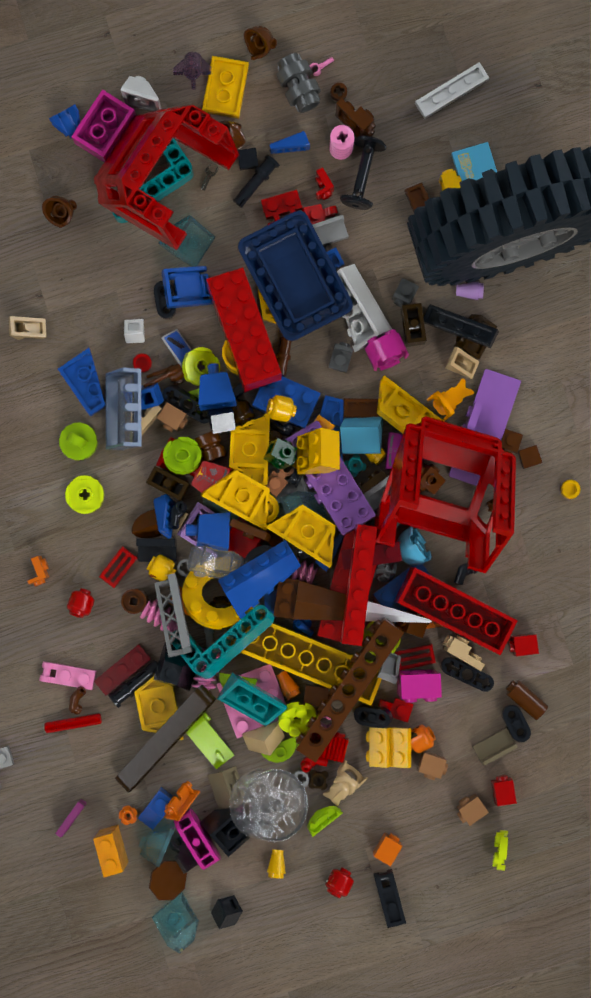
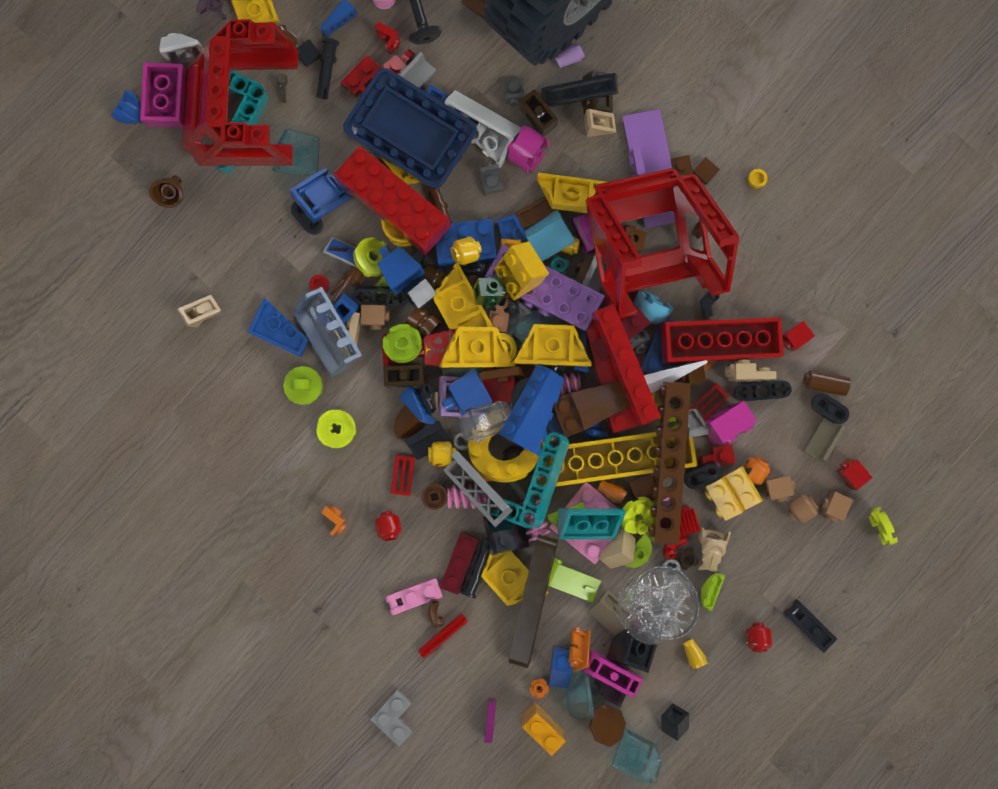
camera: 30 degrees left, 0 degrees up
white slope [124,319,145,343] -> none
orange brick [373,833,403,867] -> none
light orange hair [426,378,474,421] -> none
none -> medium nougat head [788,494,819,523]

